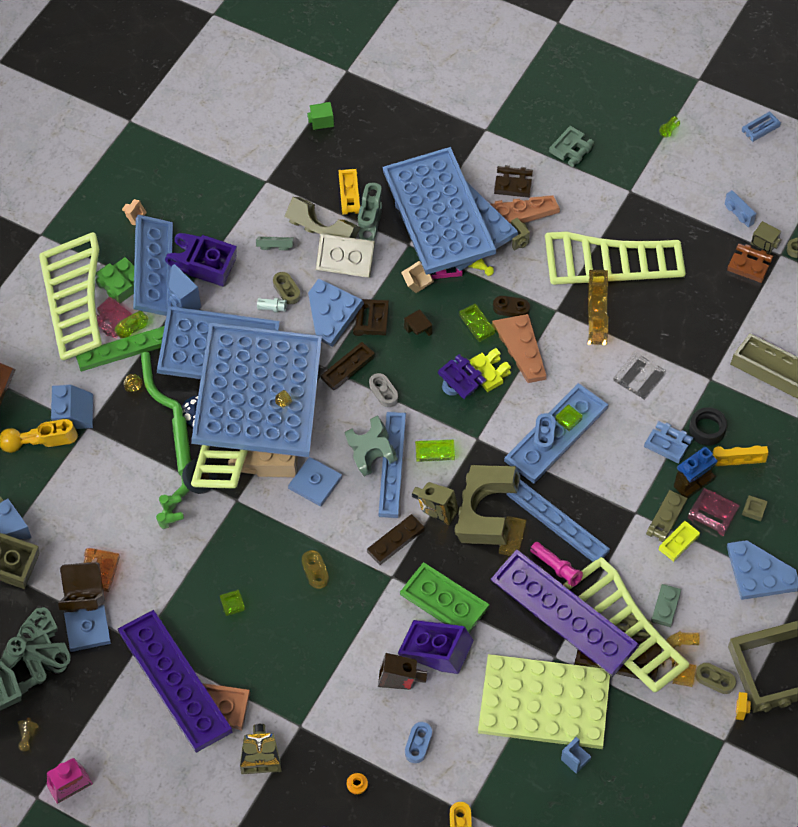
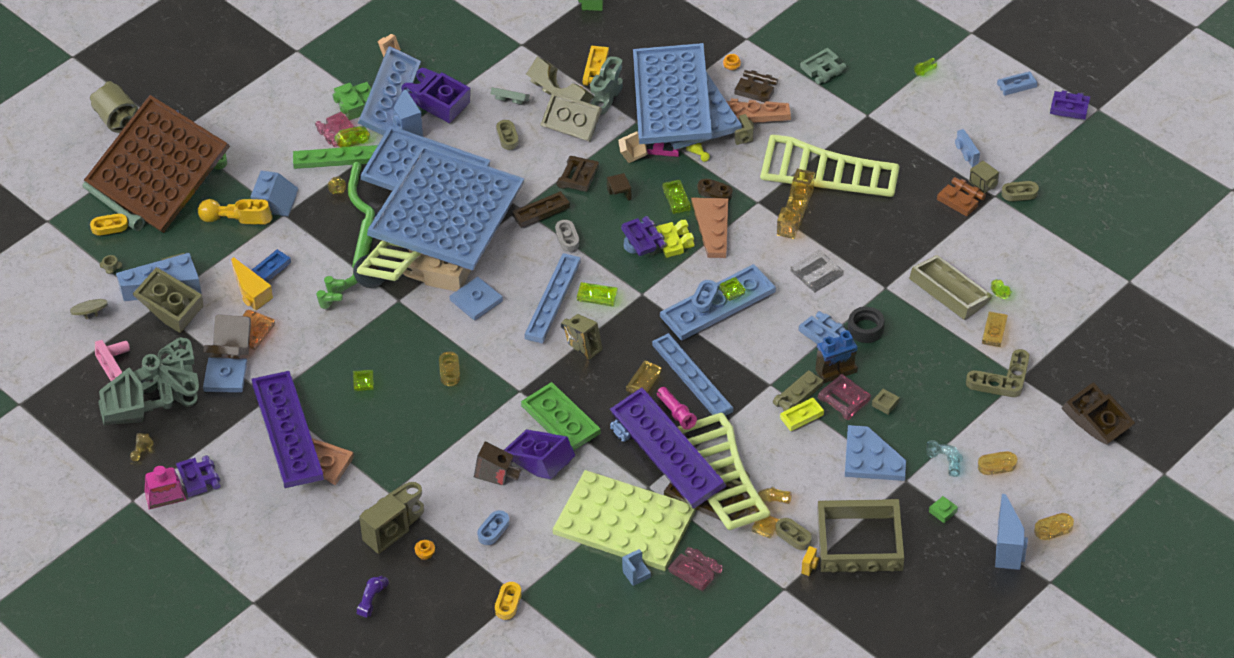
camera: 15 degrees right, 10 degrees down
yellowish green bar [39,232,102,360] -> none
olive torso [240,724,281,774] -> none
light aqua pin [257,298,287,313] -> none
clear yellow hinge [275,390,292,407] -> none
medium blue plate [308,279,364,347] -> none
sand green piece [345,415,398,477] -> none
dark brown plate [367,514,425,565] -> none
olive arch [455,465,520,545] -> none
sand green plate [651,584,681,628] -> none
yellow plate [713,445,768,466] -> none
none -> dark purple plate [176,455,221,497]
none -> yellow slope [231,257,273,310]
none -> blue plate [251,249,291,282]
none -> olive brick [359,482,424,554]
none -> medium blue piece [610,420,631,442]
none -> clear pink plate [669,547,723,591]
none -> light orange plate [723,54,741,70]

